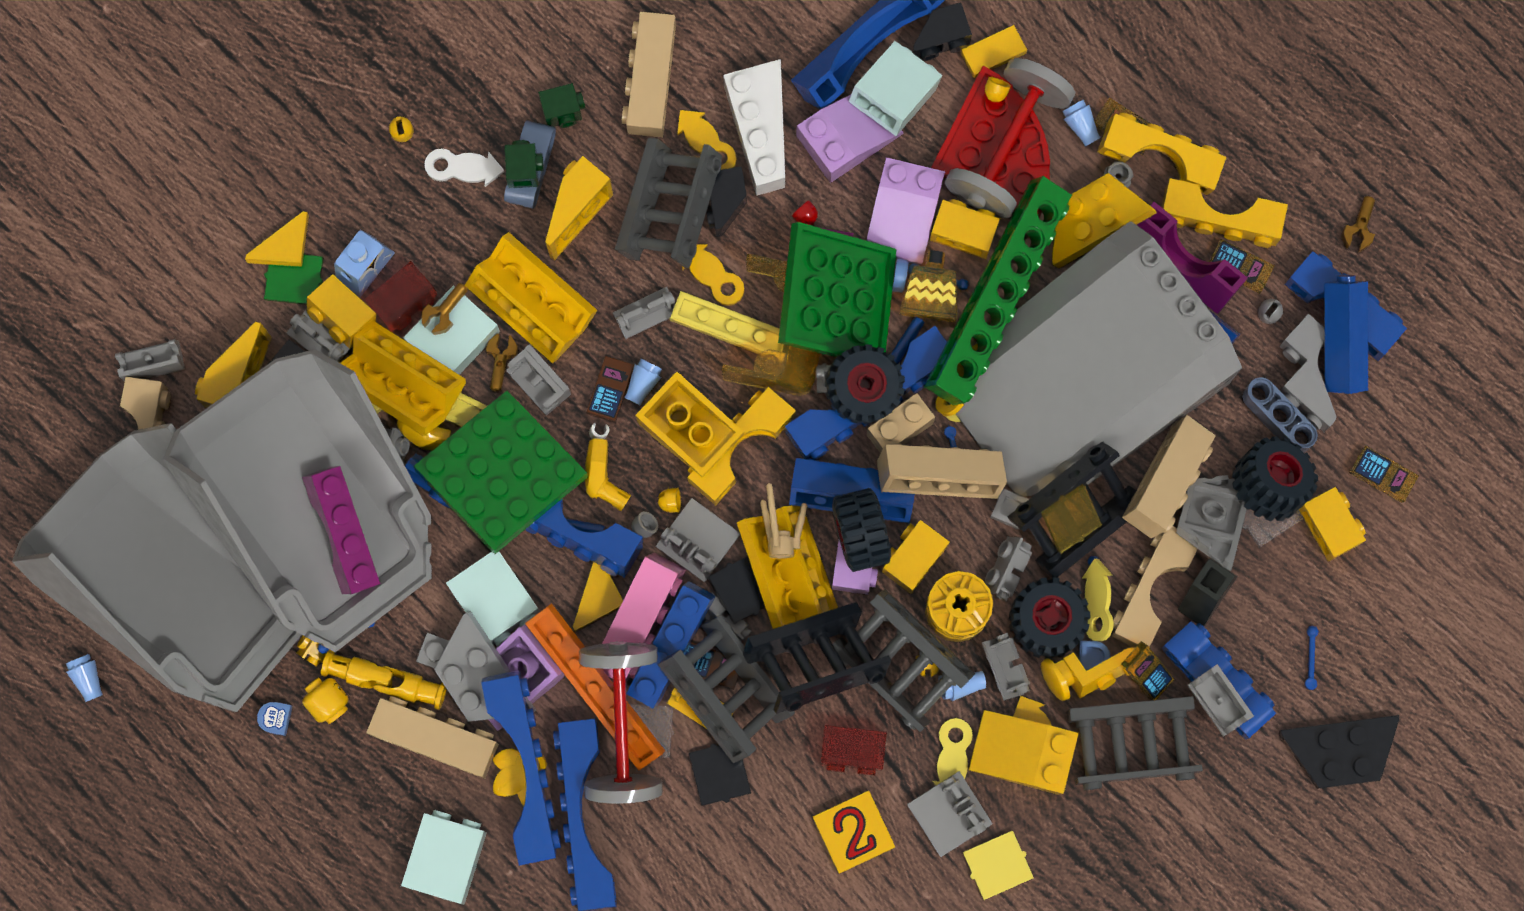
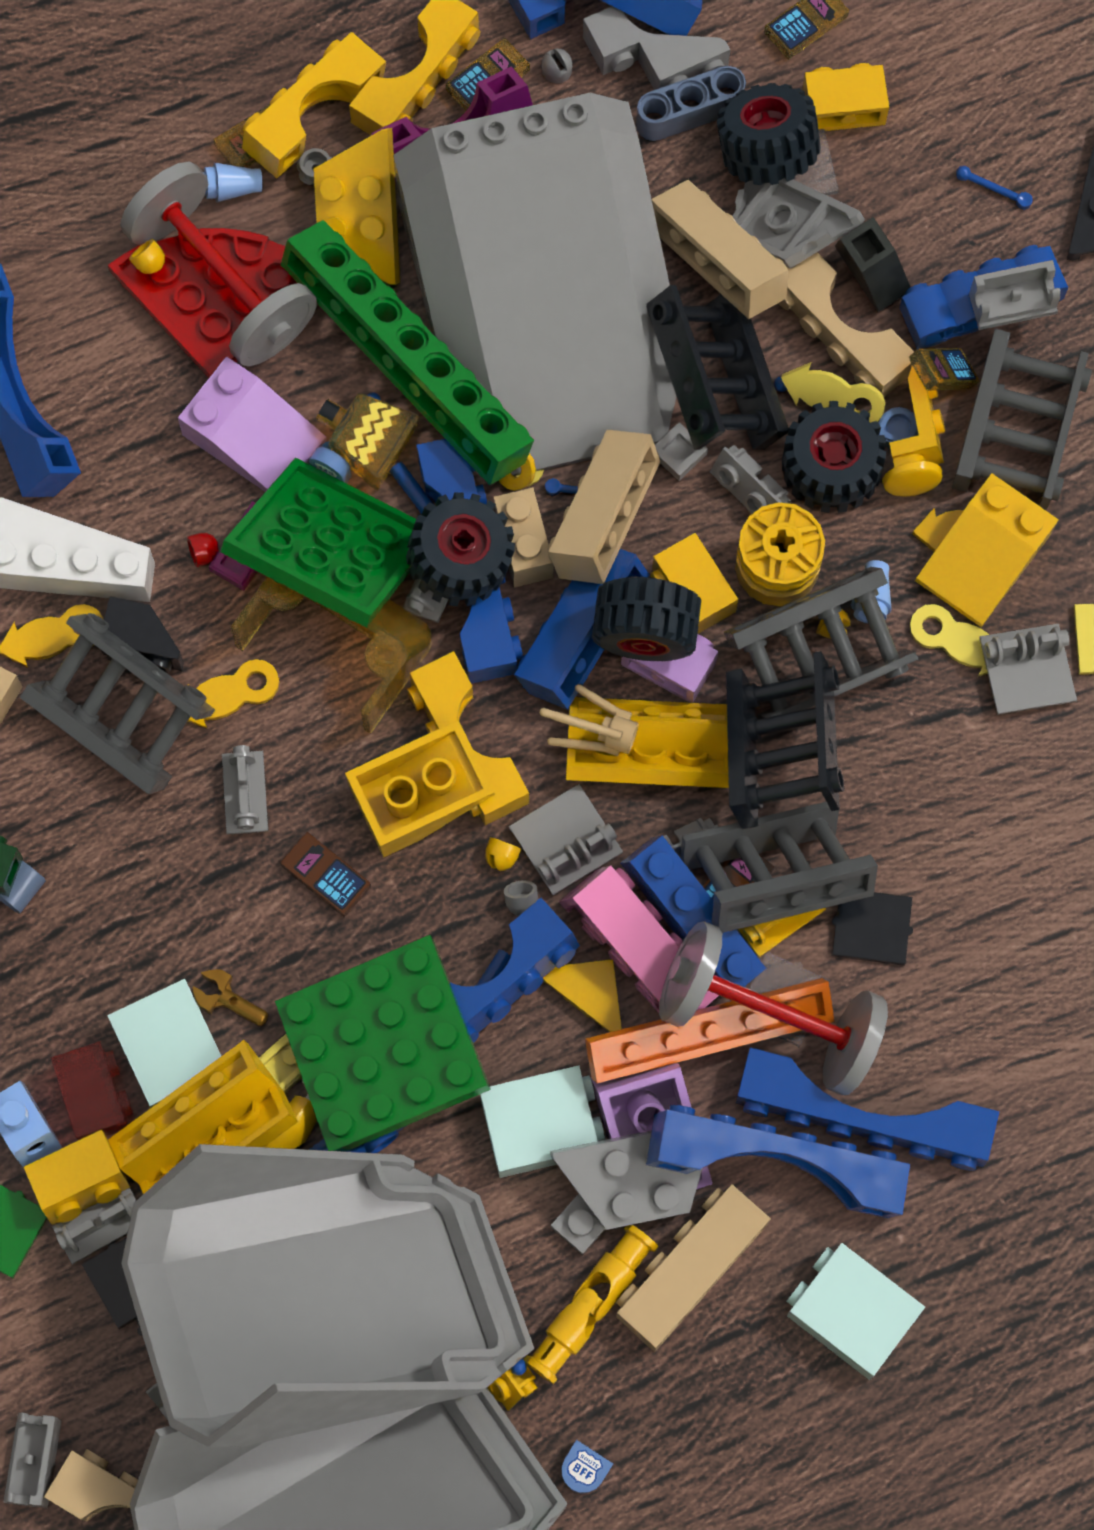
camera: 70 degrees left, 5 degrees down
yellow slope [195,322,272,408] -> none
magenta arch [302,466,380,594] -> none
yellow head [302,677,349,724] -> none
pearl gold bar [422,283,468,335] -> none
yellow slope [465,232,597,363] -> none
yellow plate [493,748,547,806] -> none
light grey hinge [506,344,571,416] -> none
yellow slope [545,156,613,261] -> none
yellow arm [585,423,631,511] -> none
light blue cone [624,359,662,406] -> none
light yellow tile [670,291,789,363] -> none
black piece [707,556,765,624] -> none
lavender slope [796,95,903,183] -> none
yellow tile [813,791,895,874] -> none
clear red brick [820,725,887,776] -> none
light aqua brick [848,41,943,136] -> none
black slope [912,2,972,61] -> none
yellow brick [930,199,1000,259] -> none
yellow tile [961,25,1027,78] -> none
light grey hinge [982,633,1030,700] -> none
clear yellow piece [1041,484,1102,554] -> none

